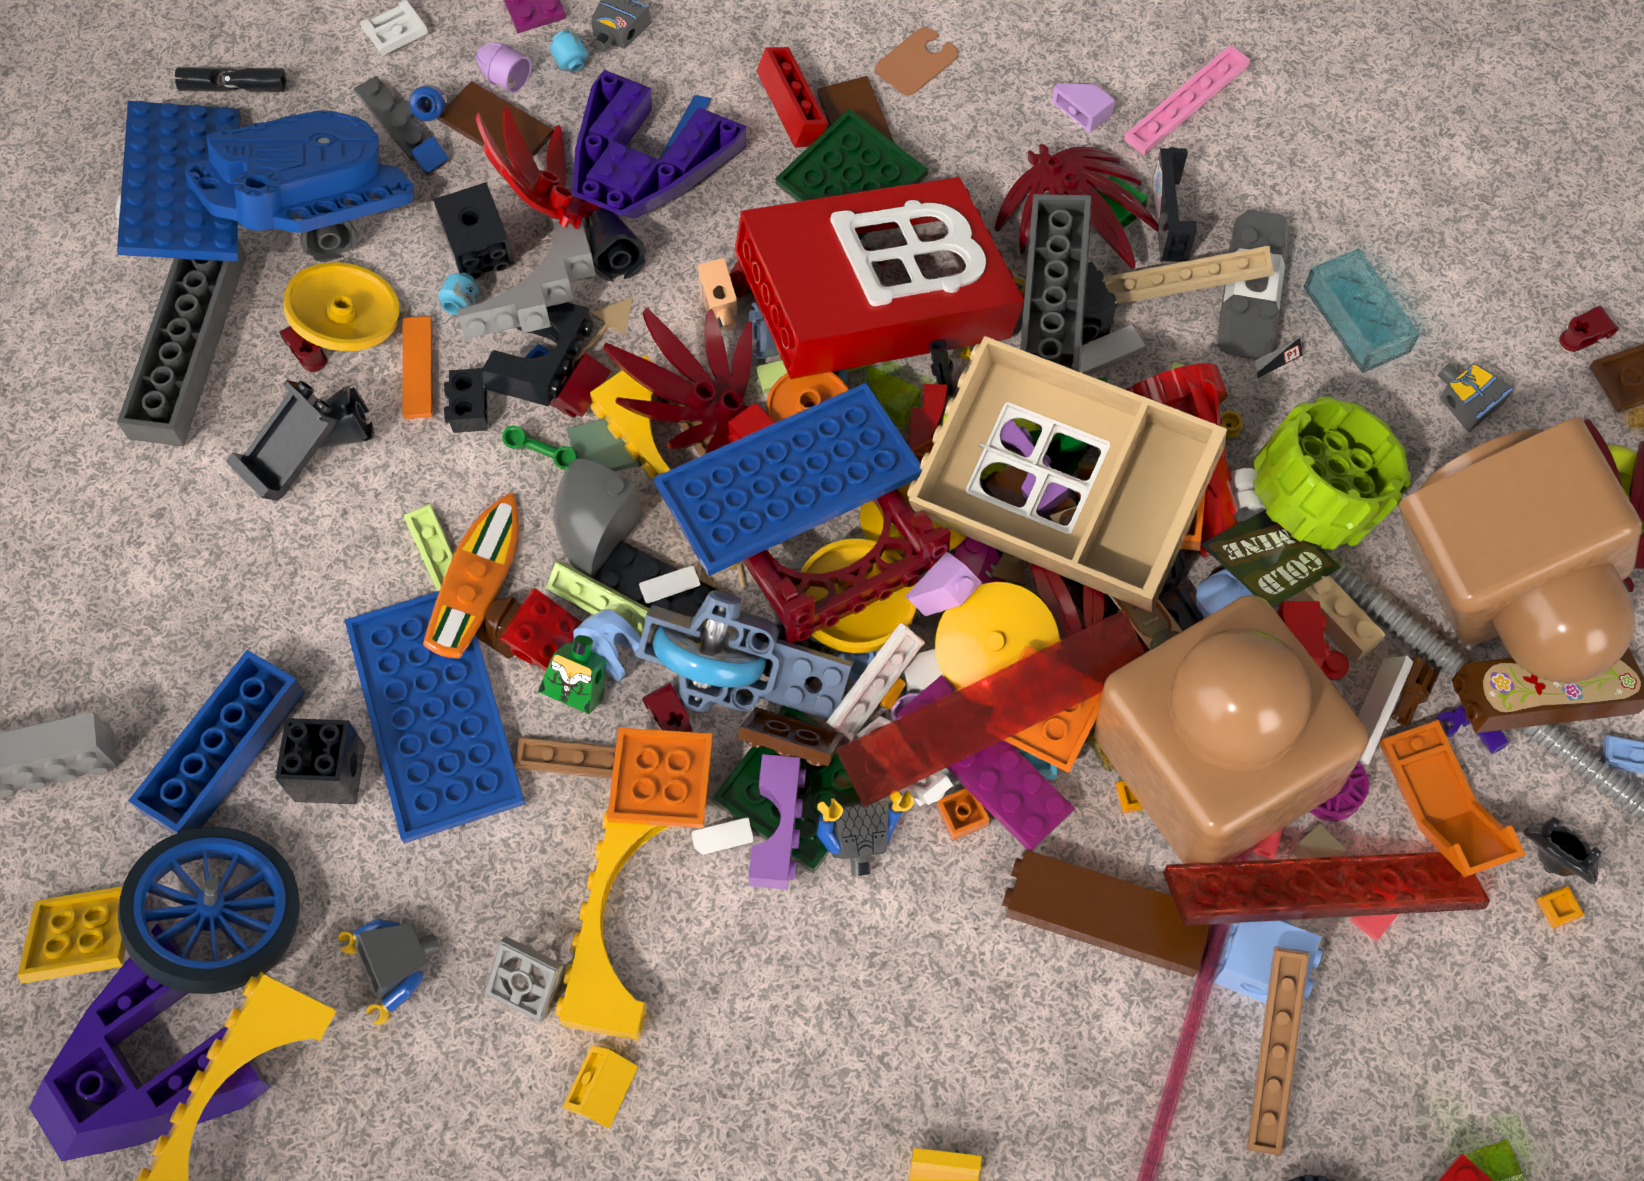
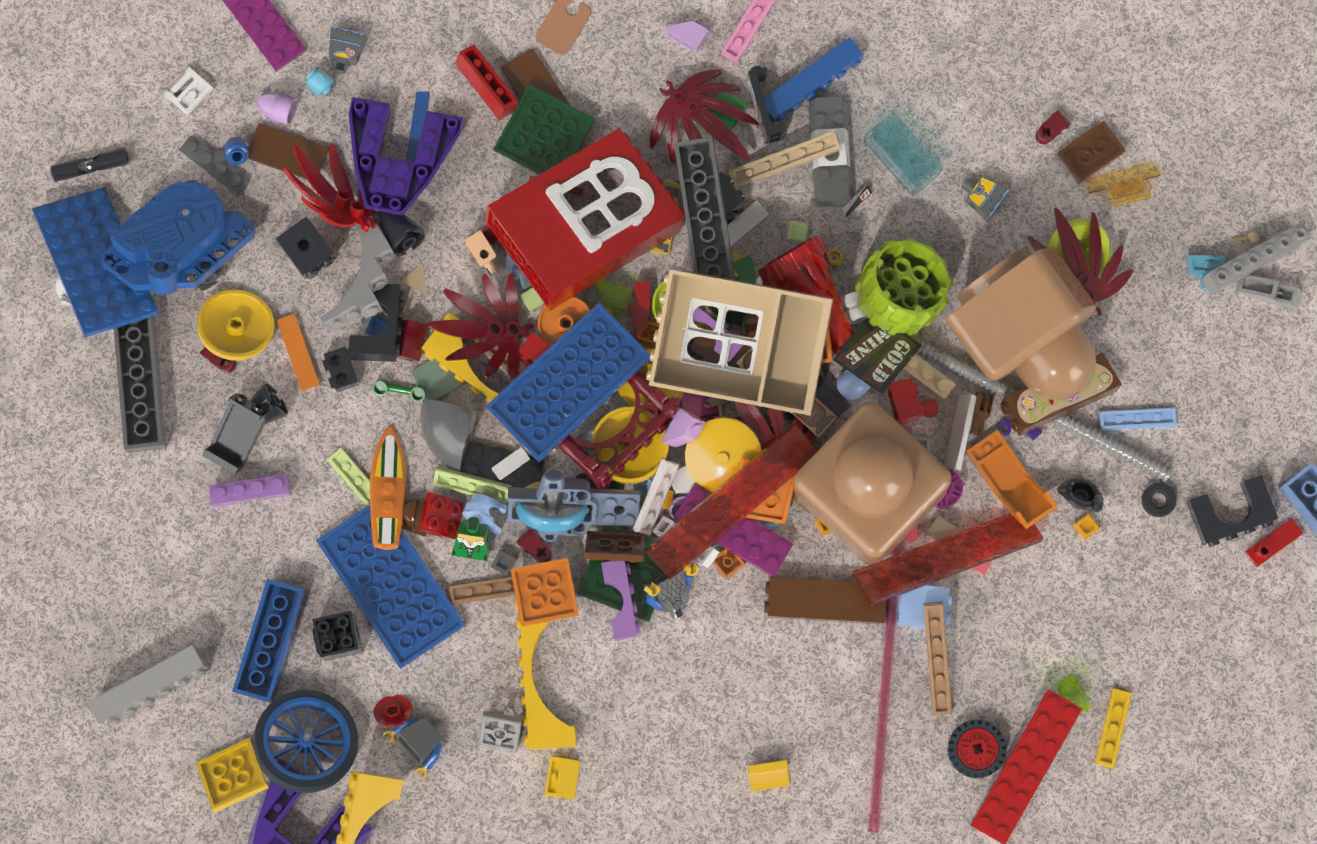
camera: 15 degrees left, 15 degrees up
blue tile [410,136,449,174] -> none
medium azure head [438,273,480,315] -> none
white sticker [691,818,754,855] -> none
black pin [929,339,956,396] -> none
none -> medium lavender arch [209,474,291,507]
none -> red dish [373,695,412,727]
none -> dark grey plate [491,550,517,576]
none -> blue brick [764,37,864,124]

